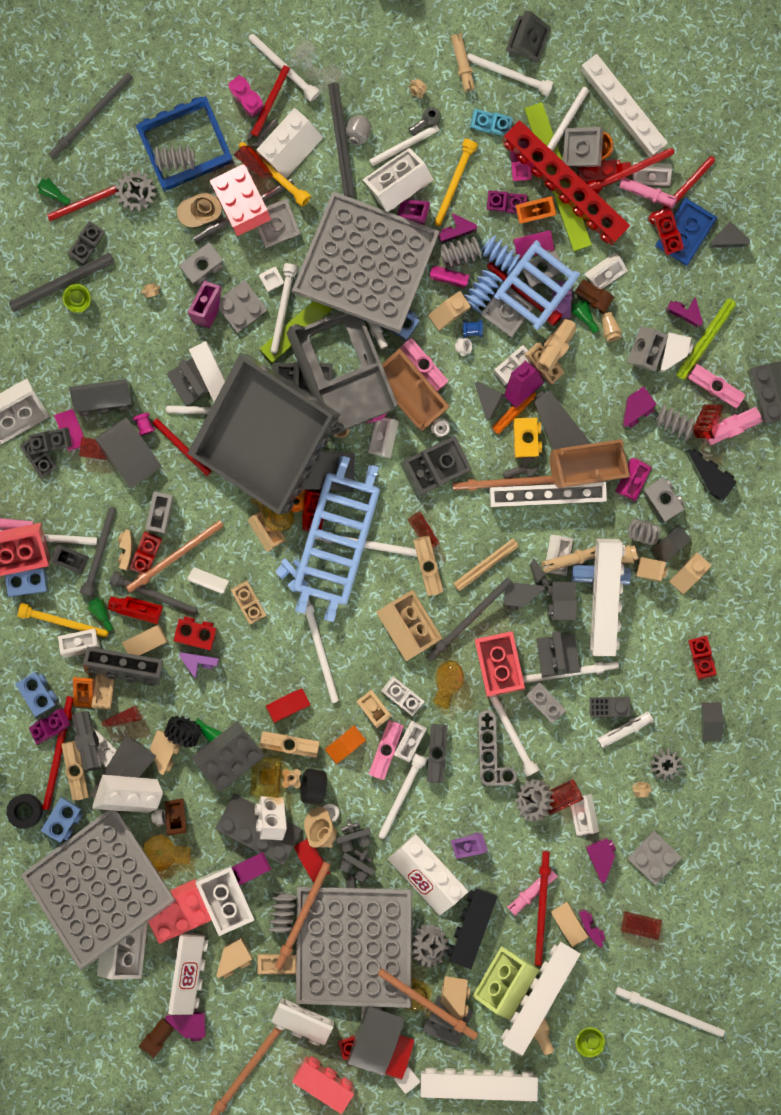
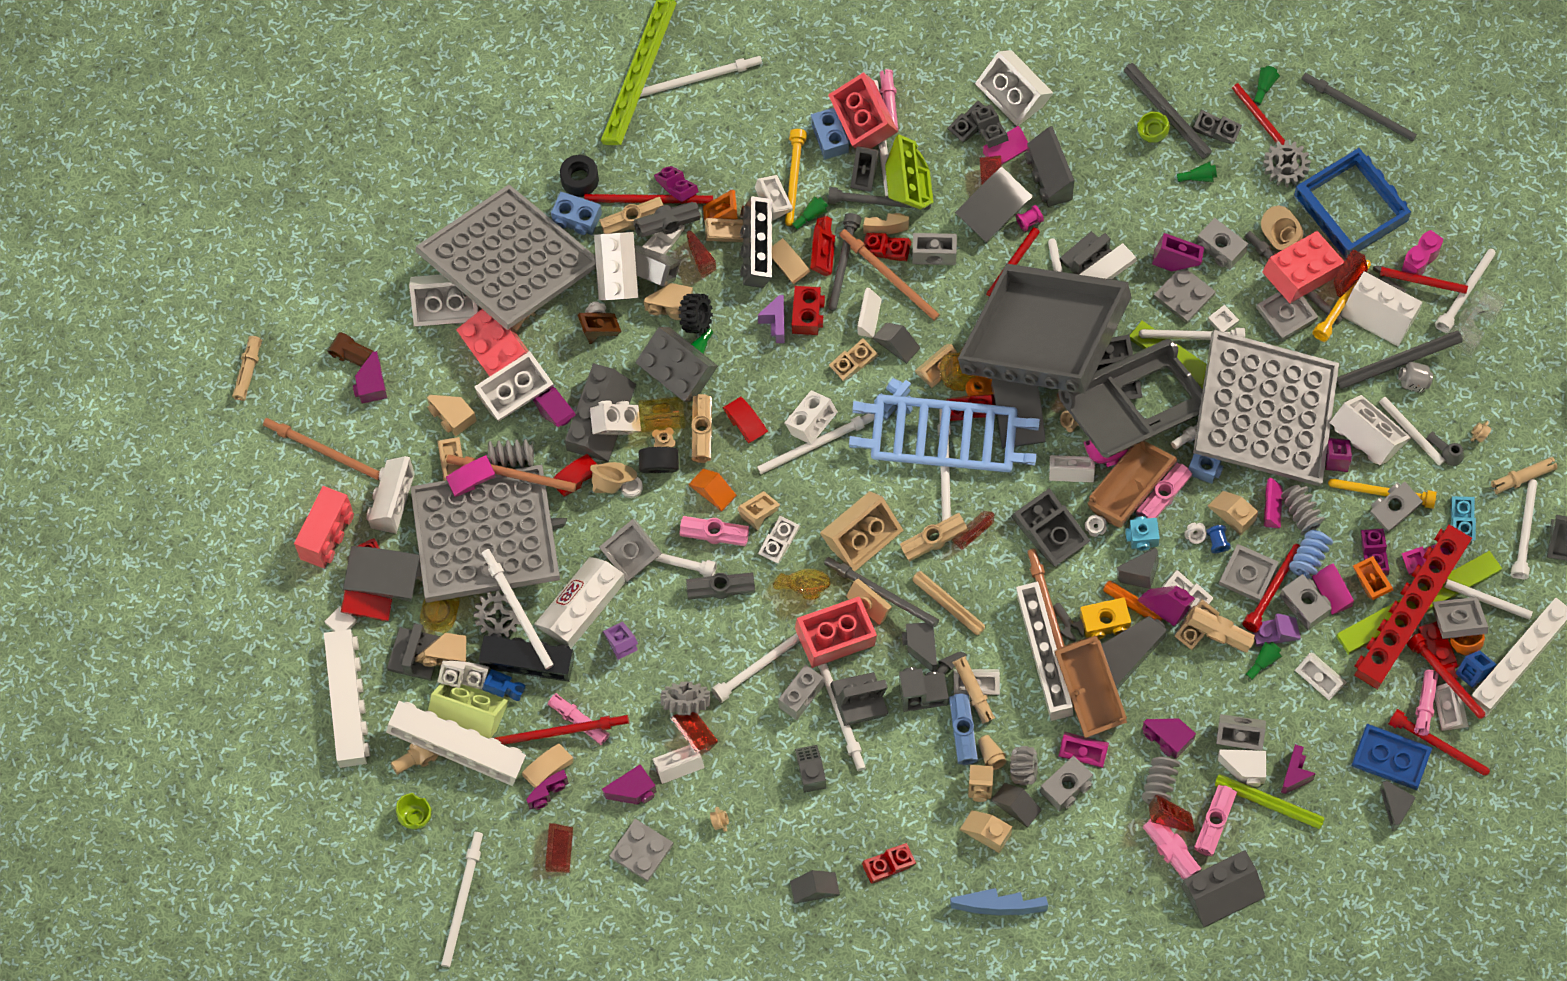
camera: 85 degrees right, 20 degrees down
medium blue brick [15,672,58,717] -> none
tan plate [141,283,160,298] -> none
clear yellow animal [143,835,191,872] -> none
light grey piece [155,145,195,171] -> none
white slope [168,932,208,1015] -> none
dark grey hips [336,819,371,853] -> none
dark grey hips [339,848,375,883] -> none
nougat bar [377,968,478,1040] -> none
white slope [394,721,427,763] -> none
magenta slope [439,213,477,244] -> none
light blue piece [464,270,503,313] -> none
light grey beam [478,710,517,786] -> none
light blue bar [494,240,581,330] -> none
reddish brown piece [574,279,615,314] -> none
white brick [590,539,625,656] -> none
white pin [597,711,654,749] -> none
tan cone [601,312,622,342] -> none
light grey gear [650,748,683,781] -> none
red slope [653,210,684,255] -> none
black slope [686,449,737,502] -> none
none -> white slope [438,661,489,690]
none -> dark pink slope [446,455,495,497]
none -> white bar [482,549,554,670]
none -> blue plate [482,669,525,701]
none -> light grey plate [599,519,663,582]
none -> white brick [785,390,838,444]
none -> tan plate [846,579,892,625]
none -> dark grey slope [873,322,920,364]
none -> lime wedge [885,134,934,210]
none -> medium blue slope [950,888,1048,915]
none -> medium azure brick [1125,516,1160,551]
none -> green cone [1177,162,1217,182]
none -> light grey brick [1370,482,1423,533]
none -> blue brick [1456,651,1497,688]

